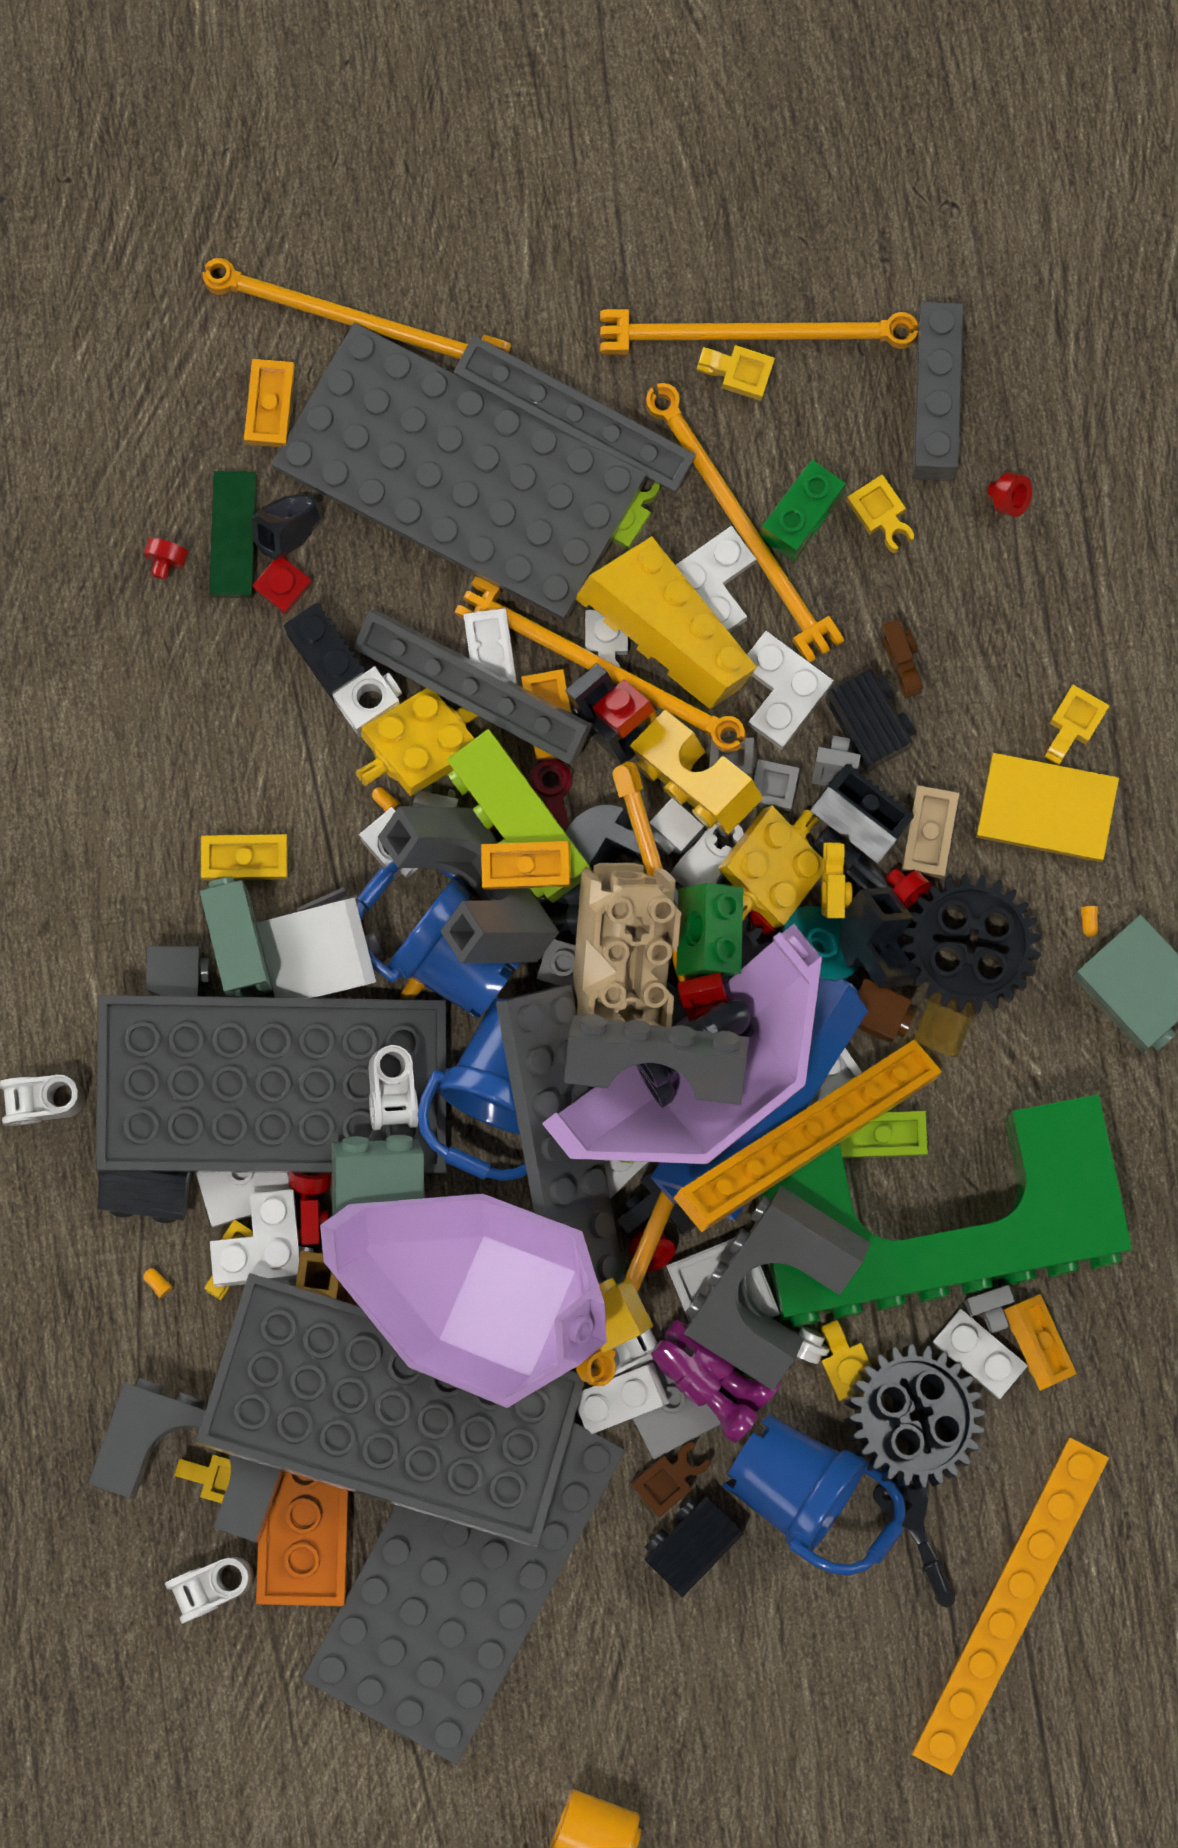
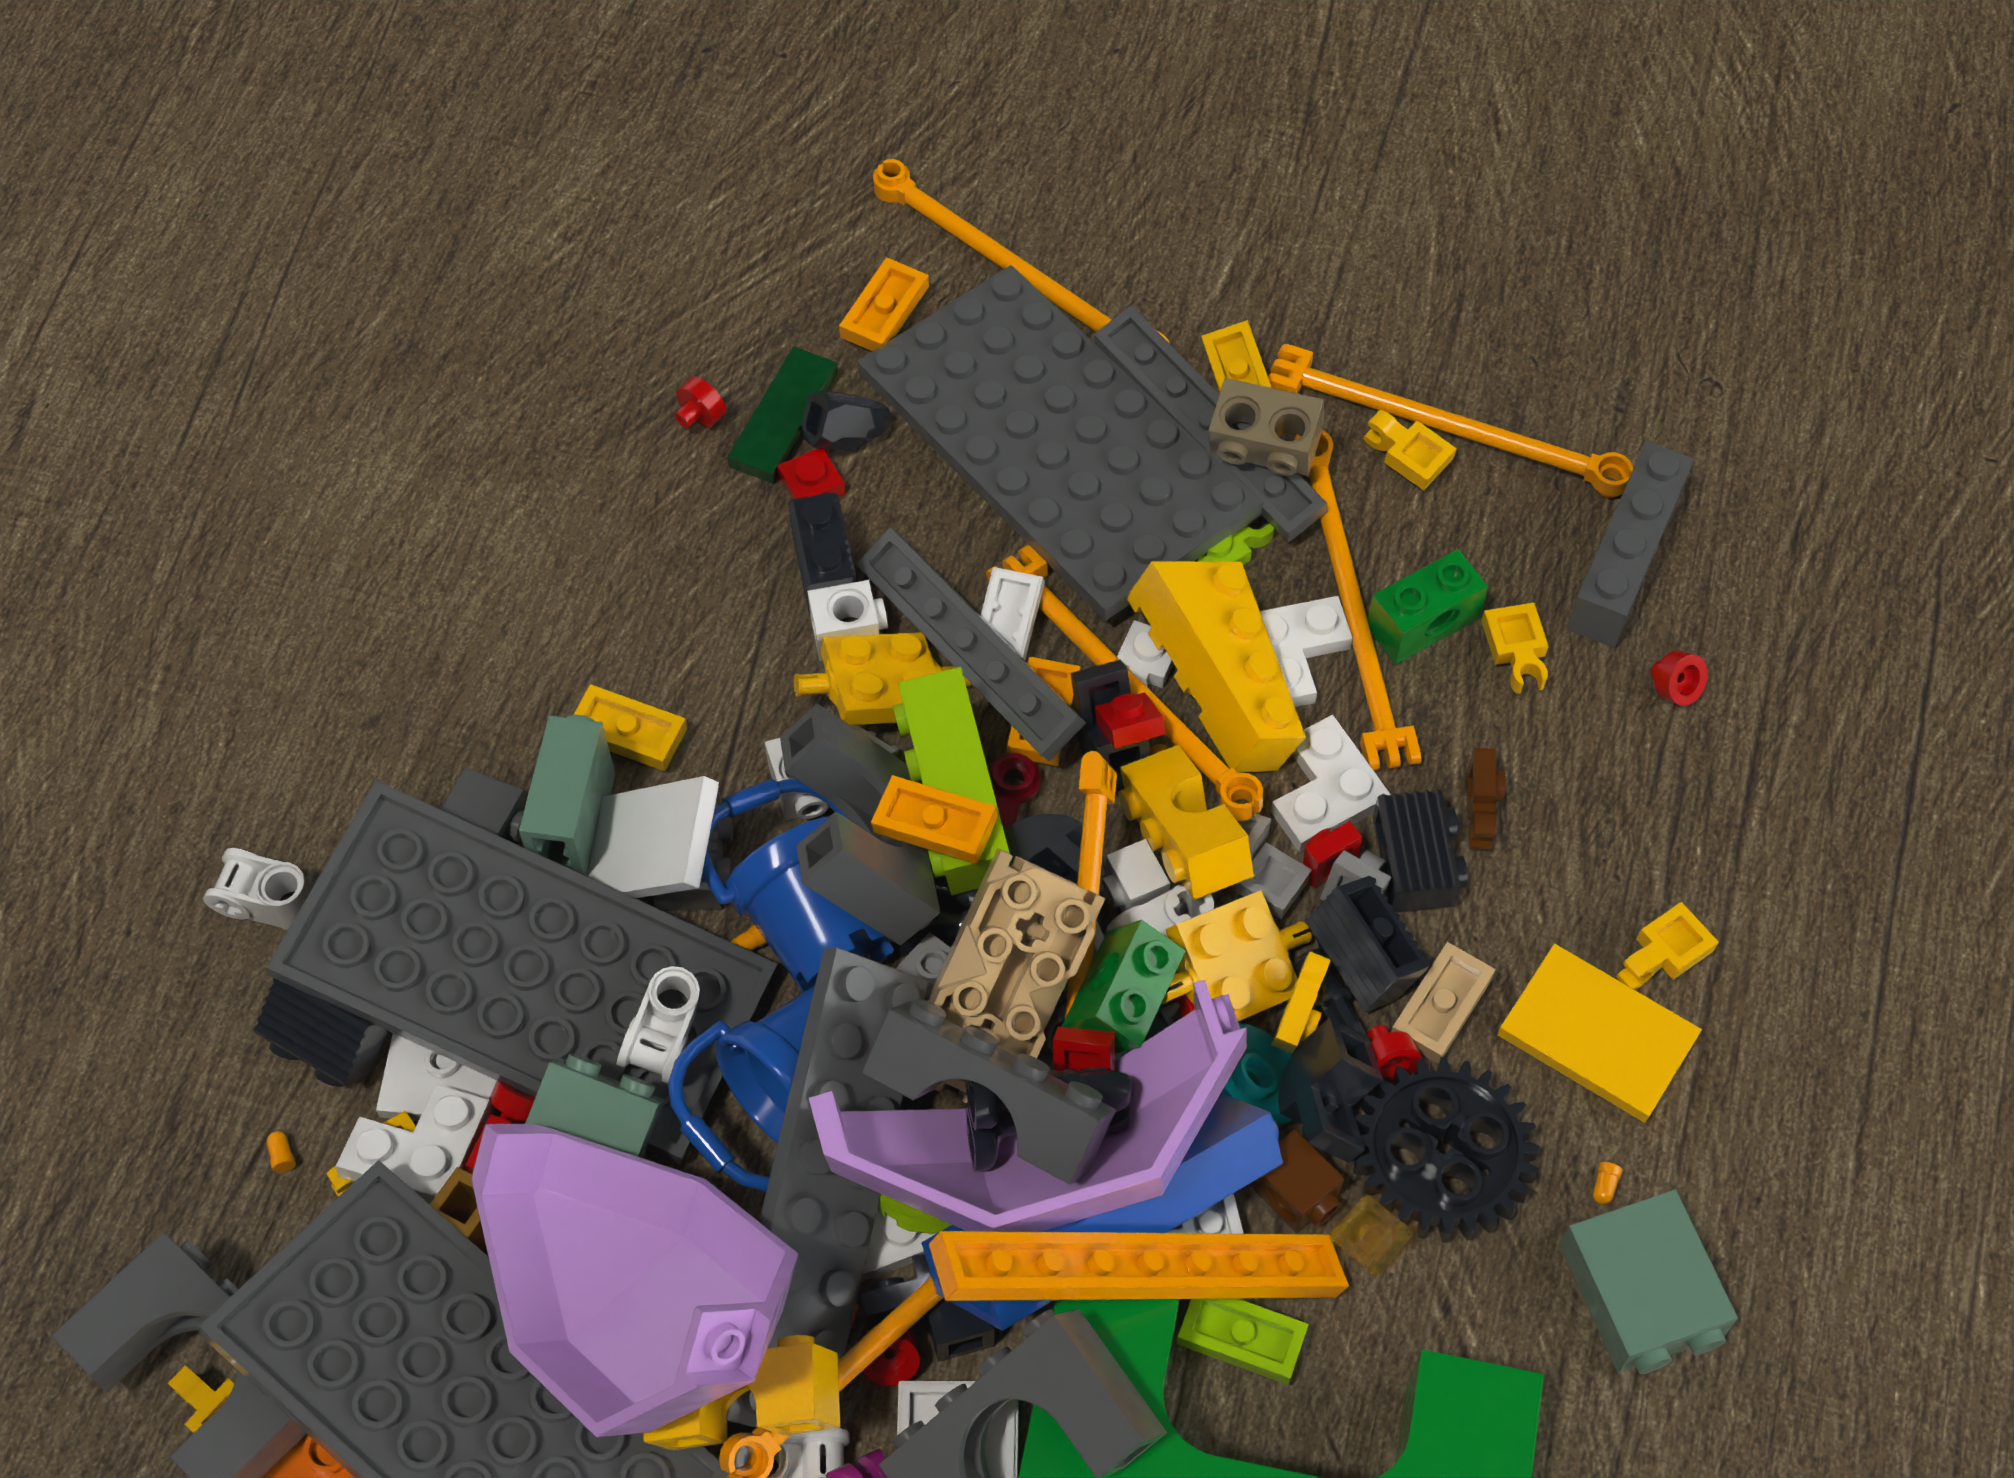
camera: 20 degrees right, 20 degrees down
none -> yellow plate [1201,320,1272,392]
none -> dark tan brick [1208,378,1324,476]
none -> red plate [1303,821,1362,889]

